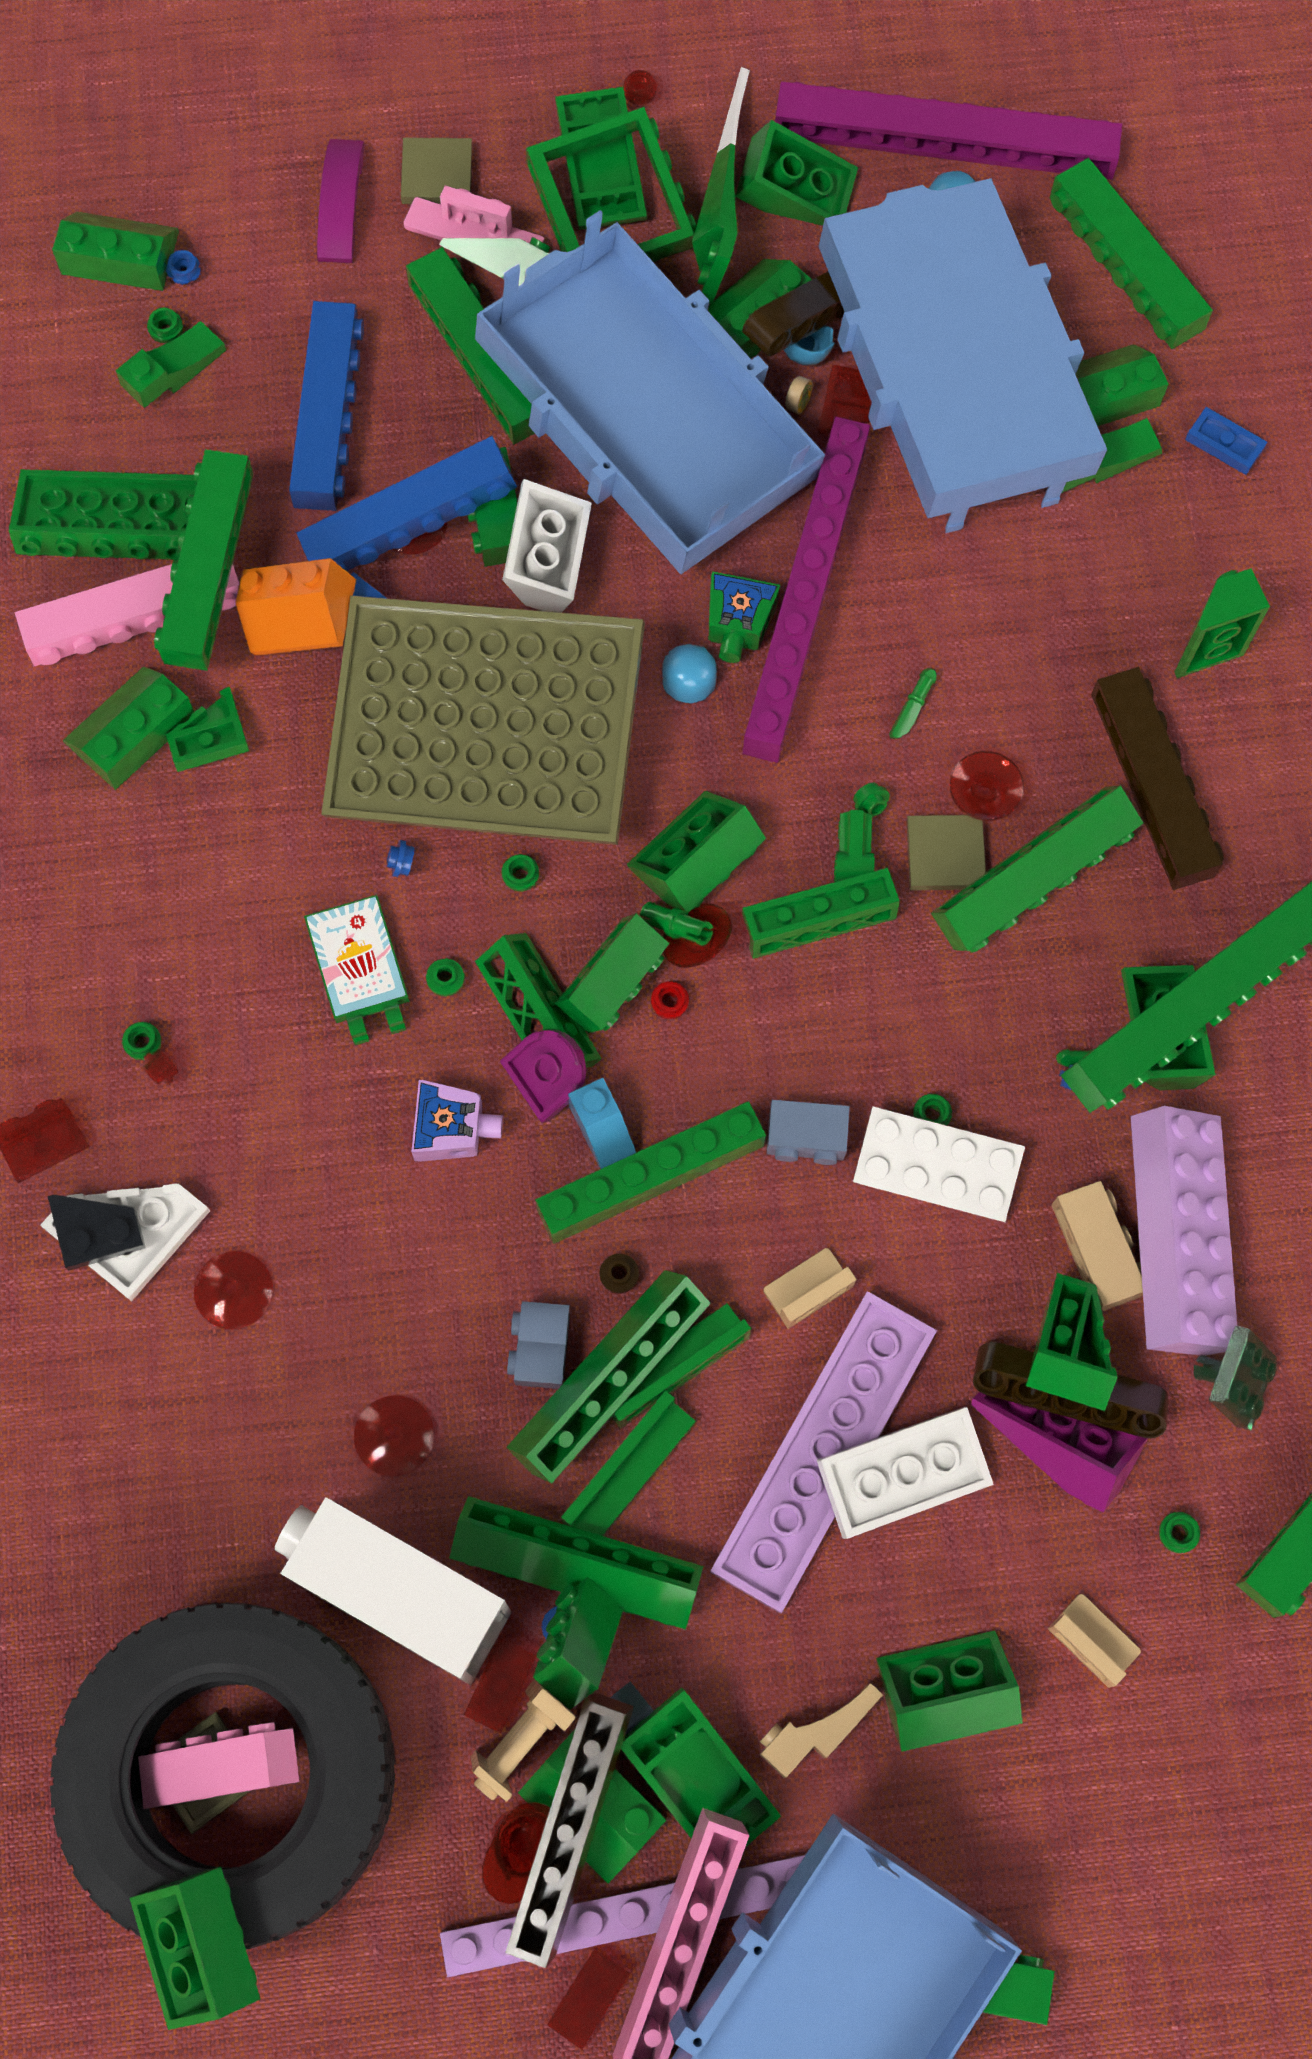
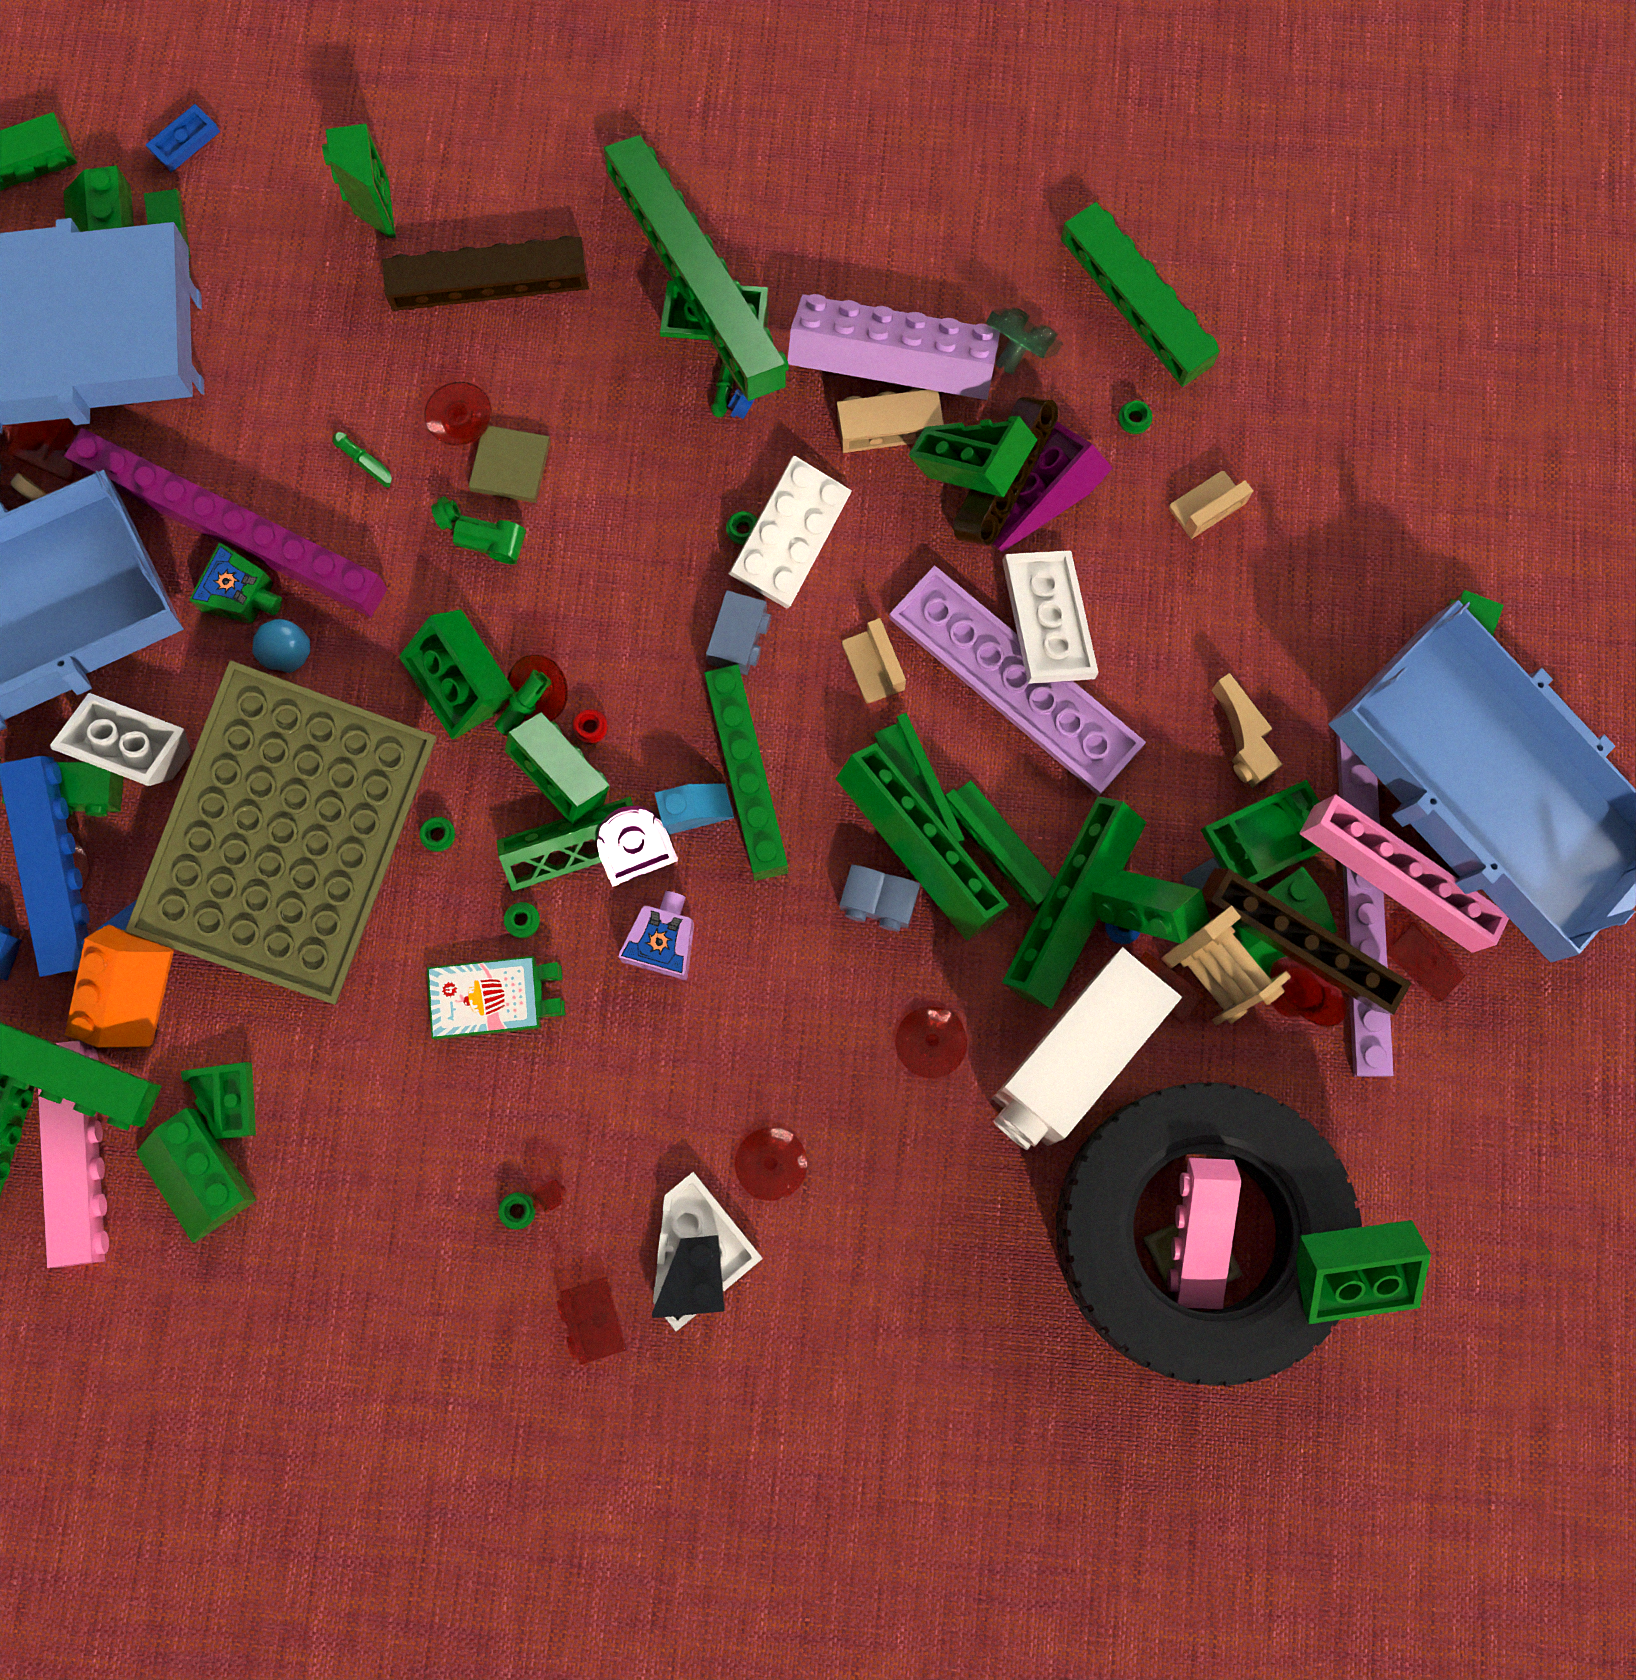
camera: 75 degrees left, 5 degrees up
blue plate [386,840,414,878] -> none
dark brown plate [599,1254,639,1294] -> none
green fence [742,868,900,959] -> none
green slope [876,1630,1023,1752] -> none
green brick [931,786,1143,953] -> none

